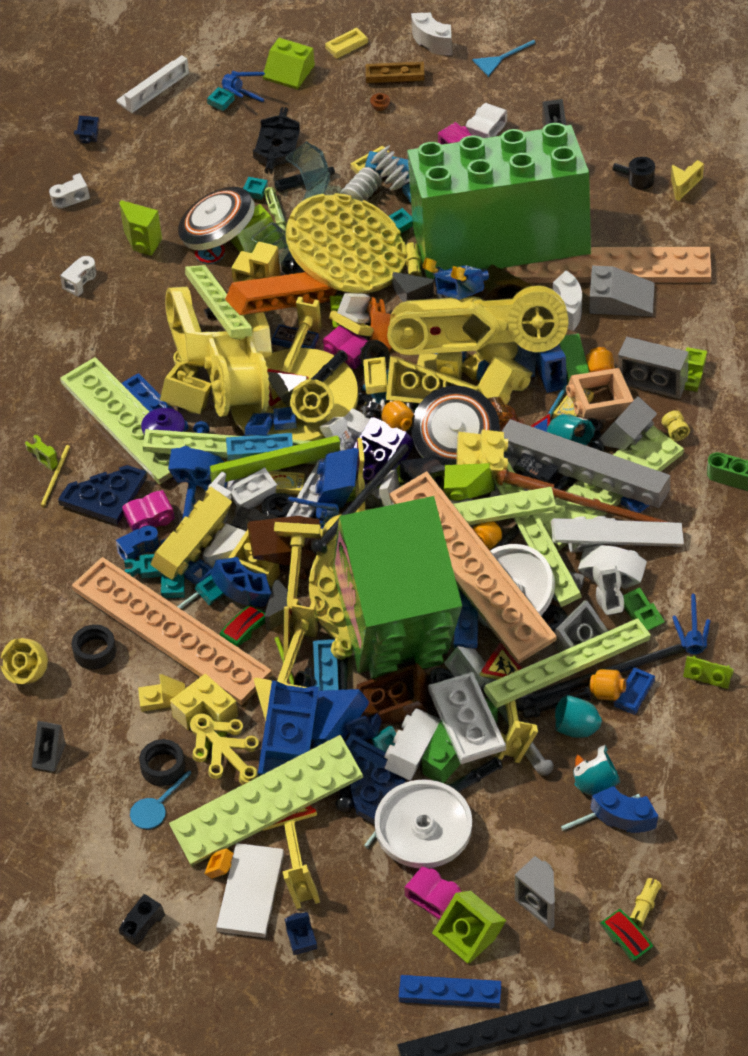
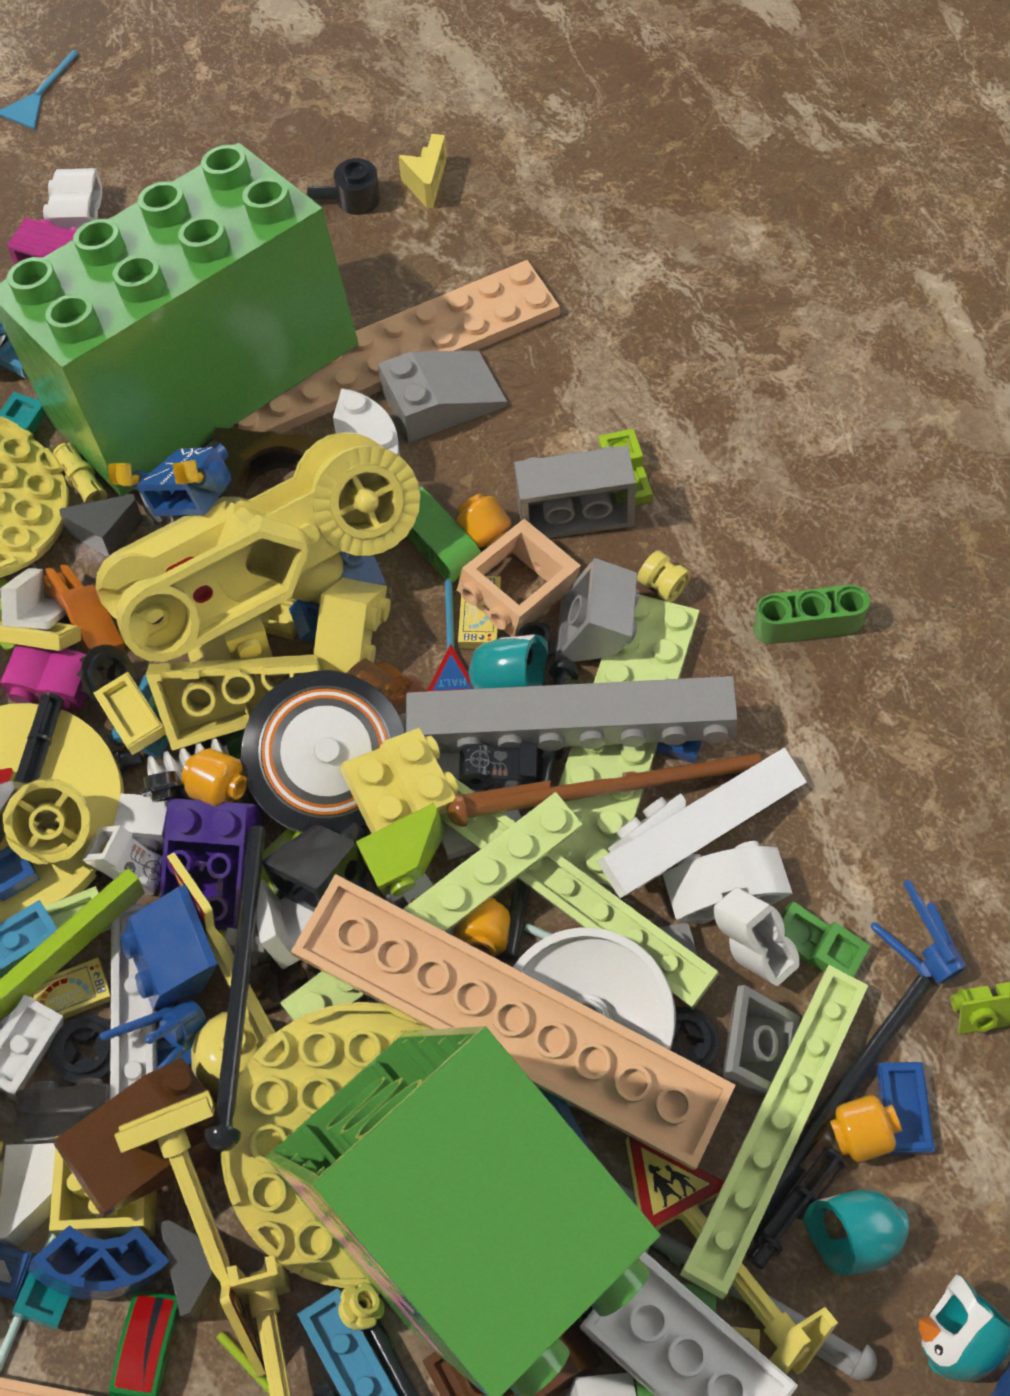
camera: 30 degrees left, 10 degrees up
blue torso [536,344,567,393] -> none
dark grey slope [542,99,566,126] -> none

